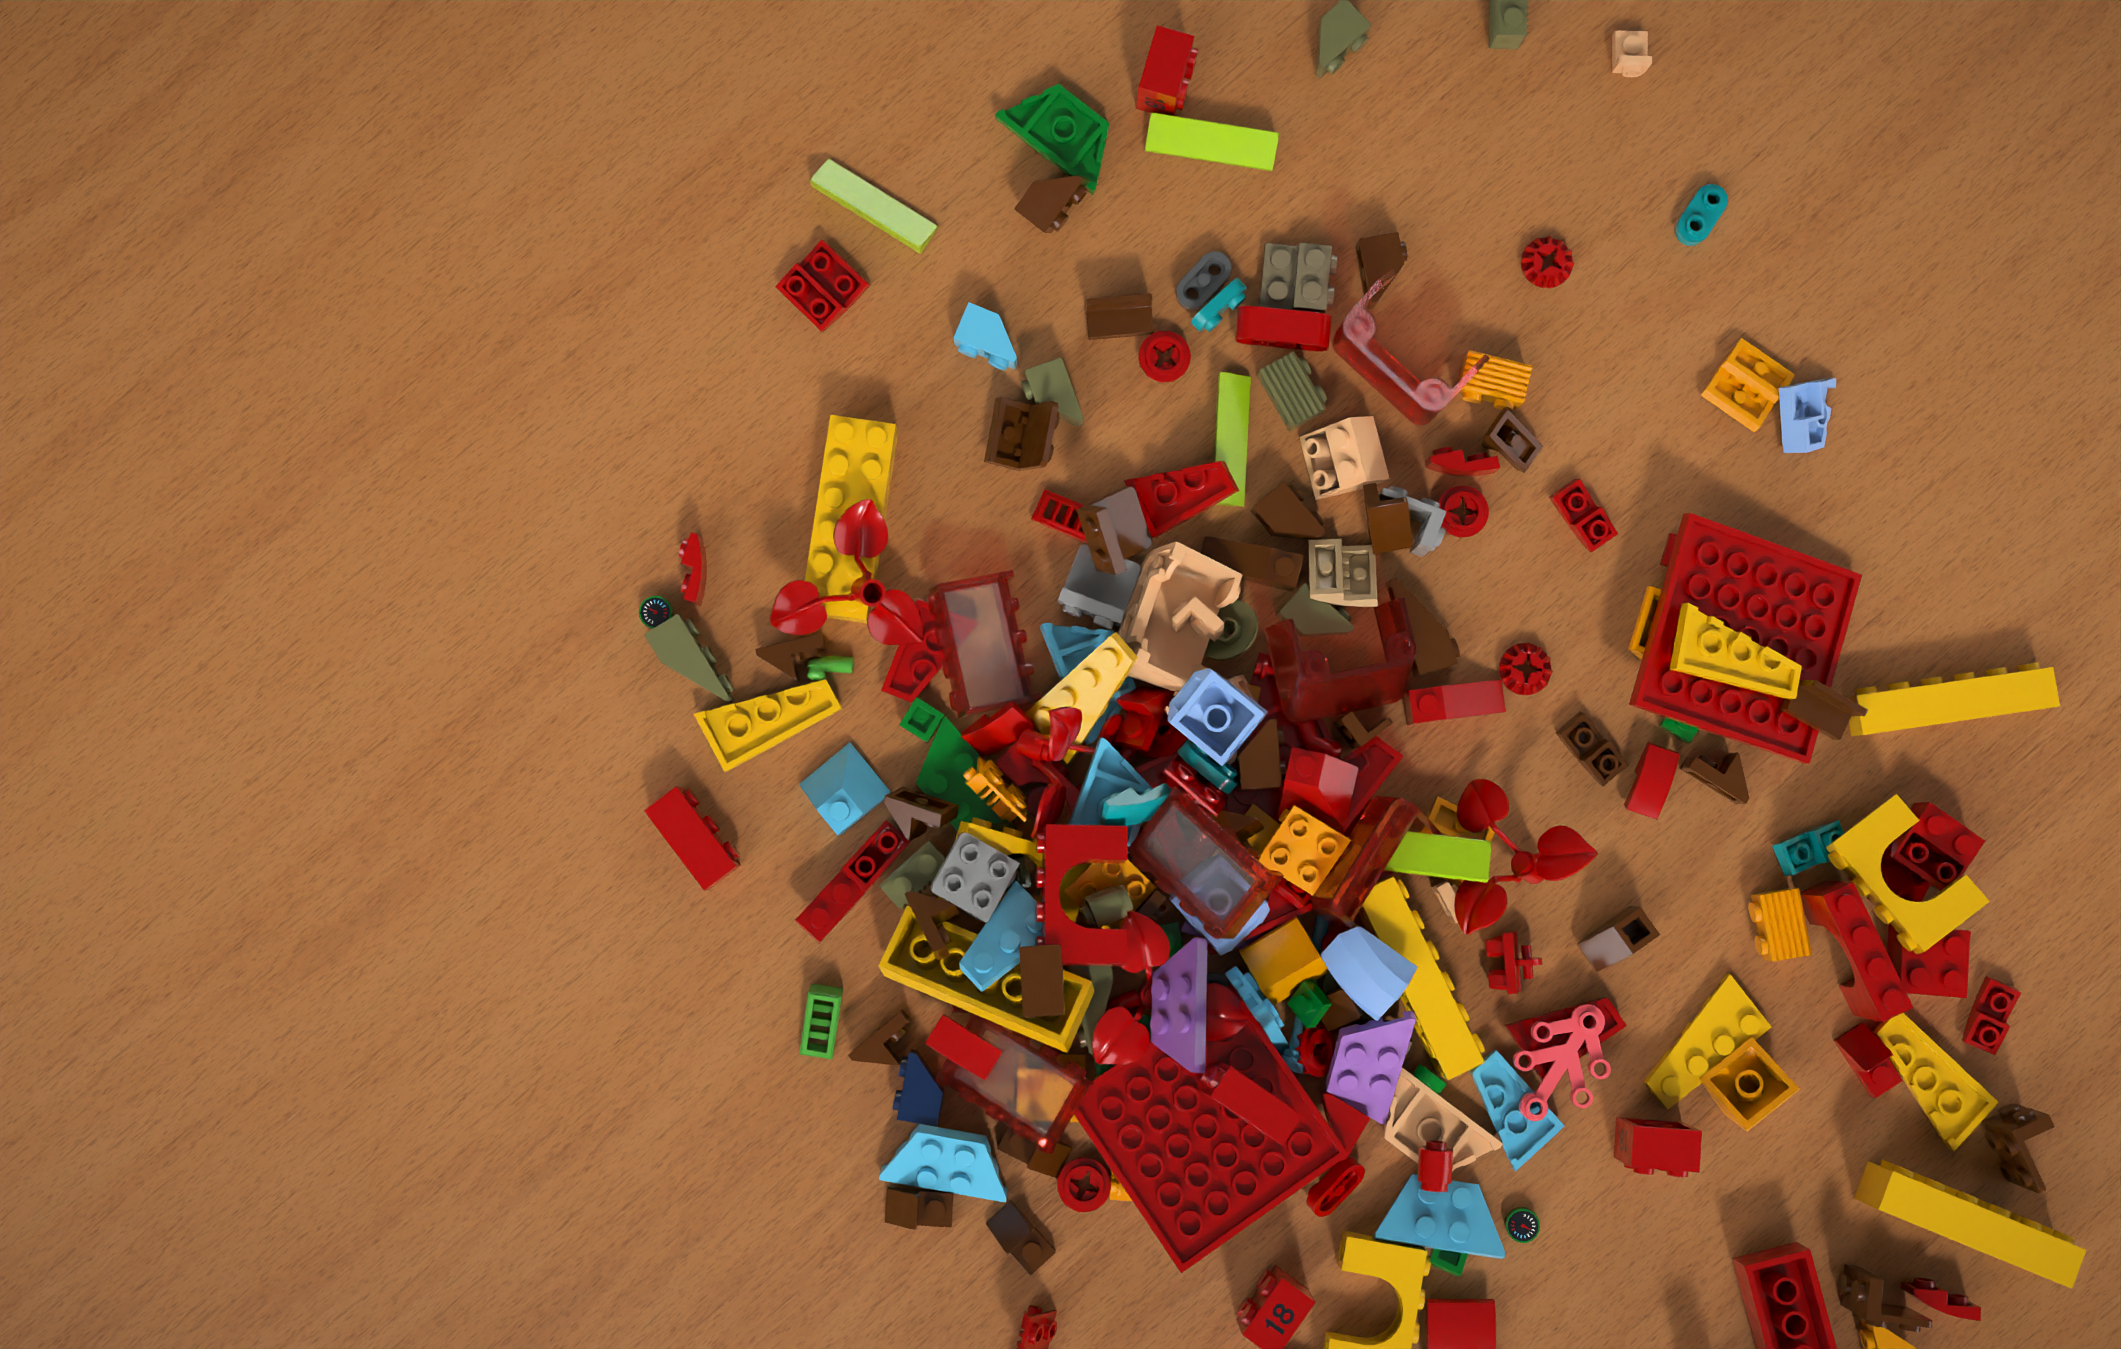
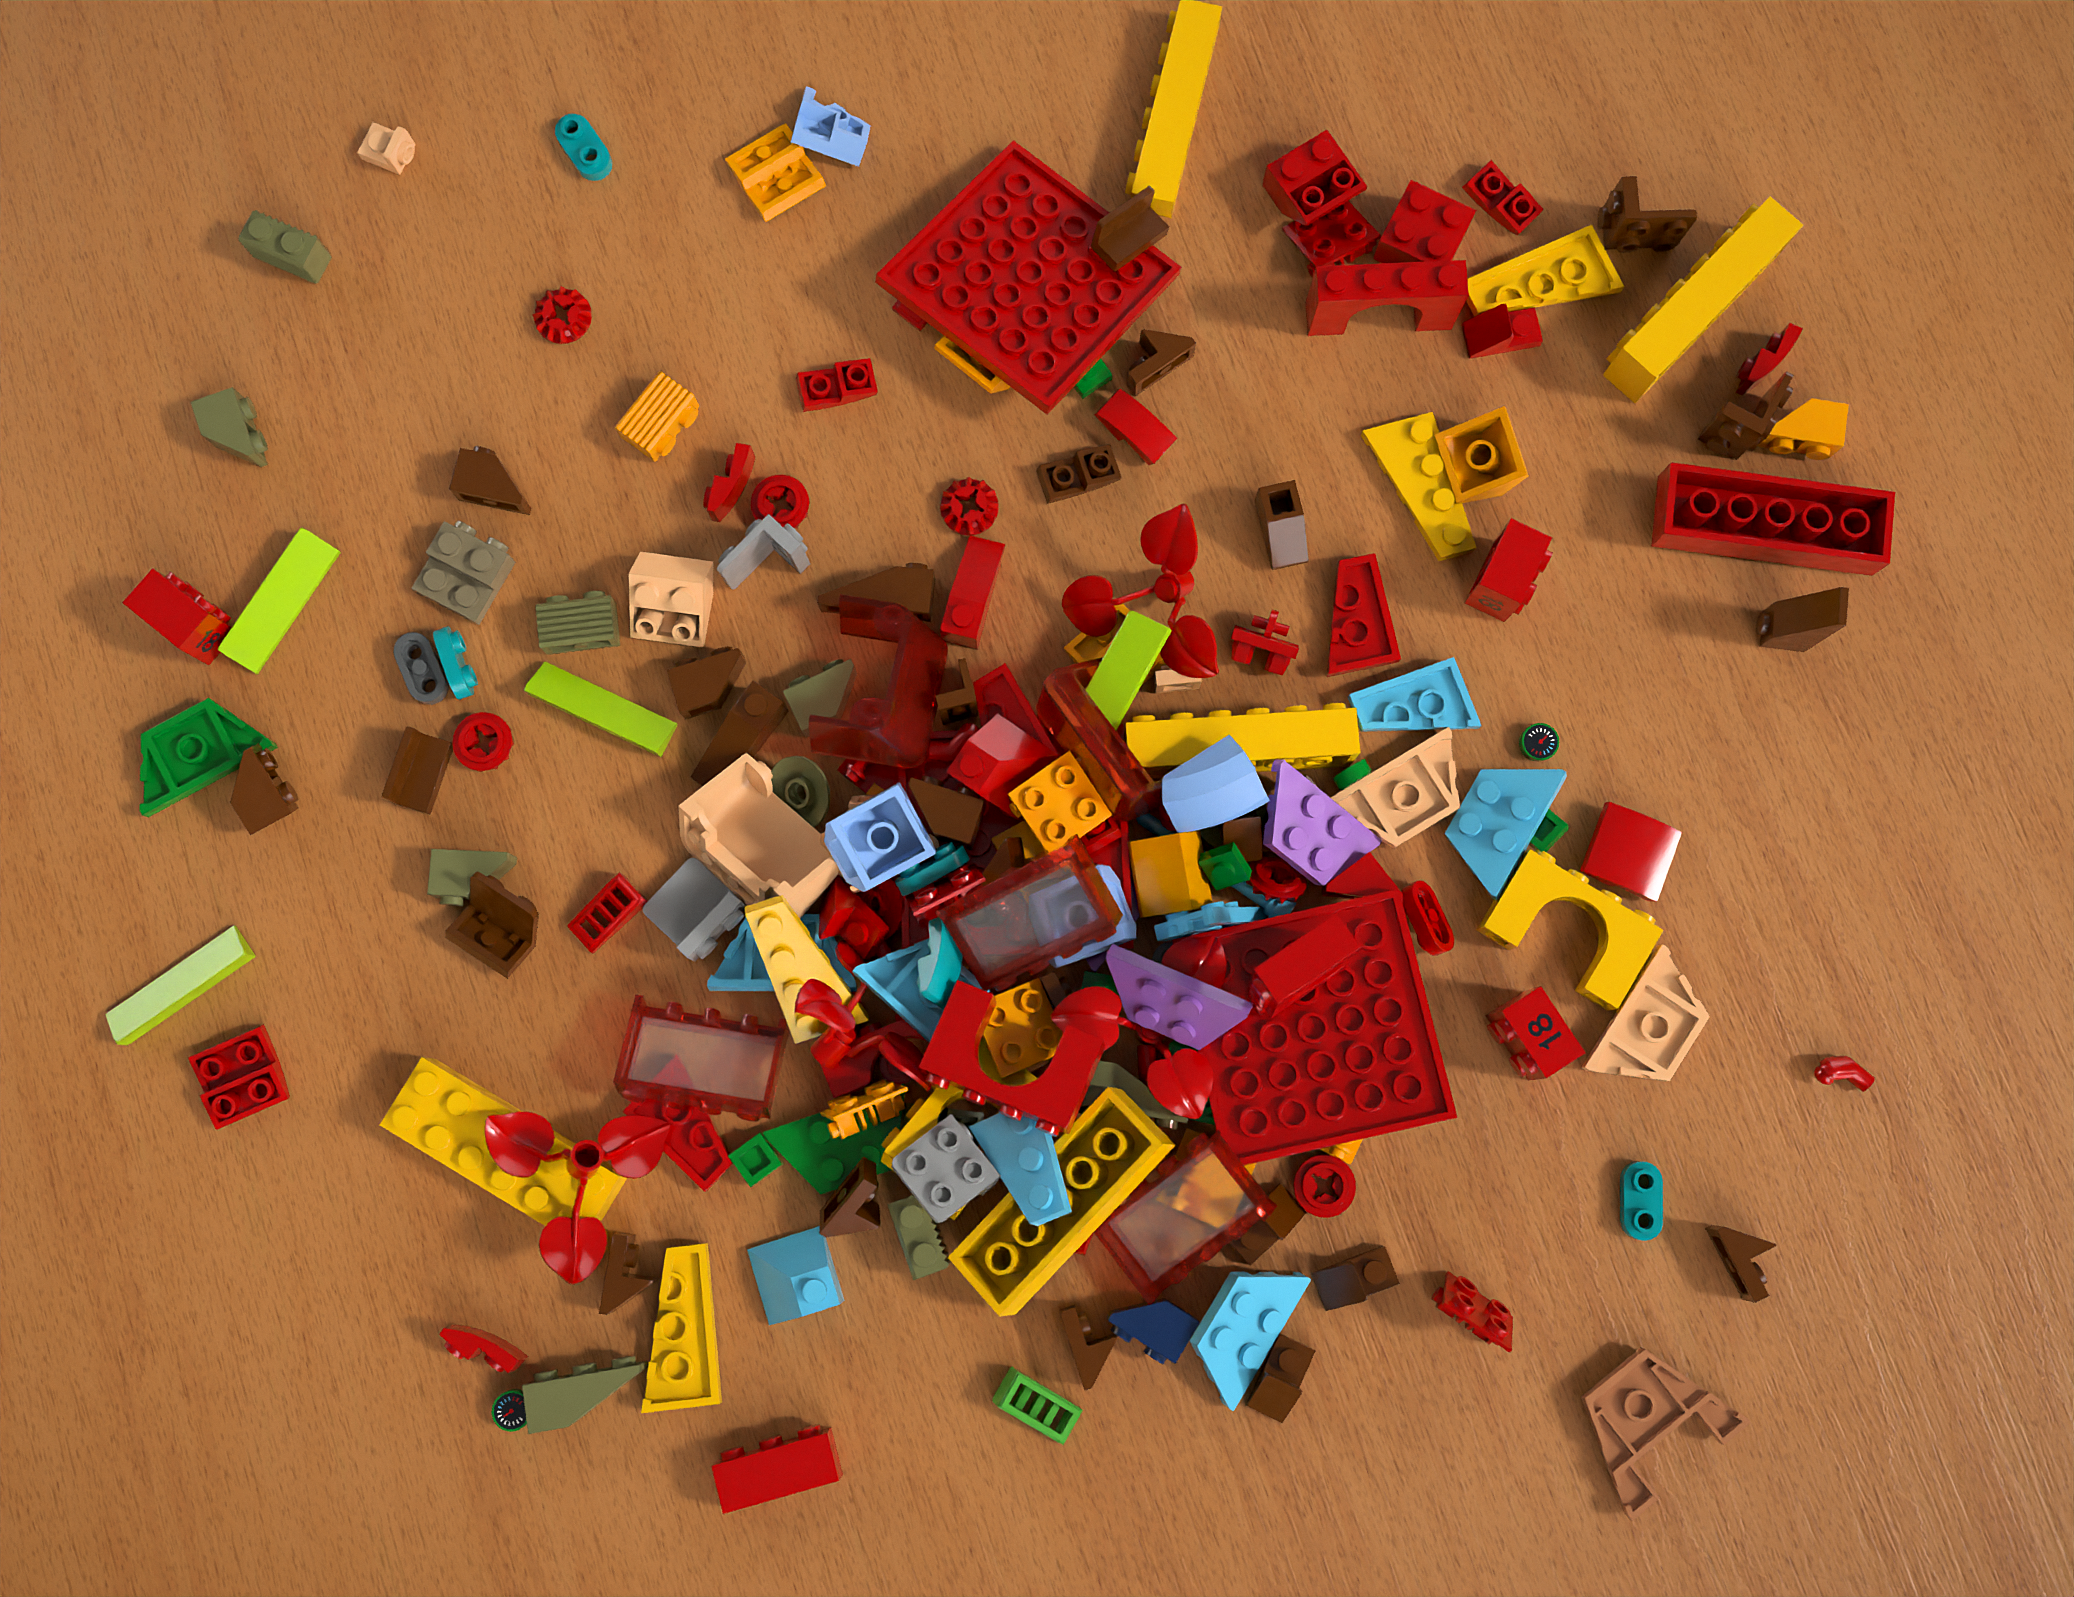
camera: 65 degrees left, 5 degrees down
red slope [795,820,911,944] -> none
bright green arm [807,655,854,681] -> none
reddish brown slope [904,891,959,961] -> none
red slope [925,1014,1004,1080] -> none
medium azure slope [953,302,1017,370] -> none
red slope [961,700,1035,756] -> none
reddish brown panel [1019,945,1065,1018] -> none
reddish brown bracket [1077,487,1152,575] -> none
olive brick [1080,885,1133,929] -> none
red wing [1124,461,1239,538] -> none
light nougat bracket [1172,596,1224,642] -> none
red beam [1235,306,1332,352] -> none
tan slope [1308,539,1378,607] -> none
clear red windscreen [1332,269,1490,425] -> none
reddish brown panel [1363,483,1413,554] -> none
red brick [1418,1140,1453,1192] -> none
reddish brown slope [1482,408,1543,473] -> none
coral plant [1513,1004,1611,1121] -> none
yellow wing [1670,603,1802,699] -> none
light orange brick [1748,888,1812,962] -> none
teal slope [1772,820,1844,876] -> none
yellow arch [1826,794,1990,954] -> none

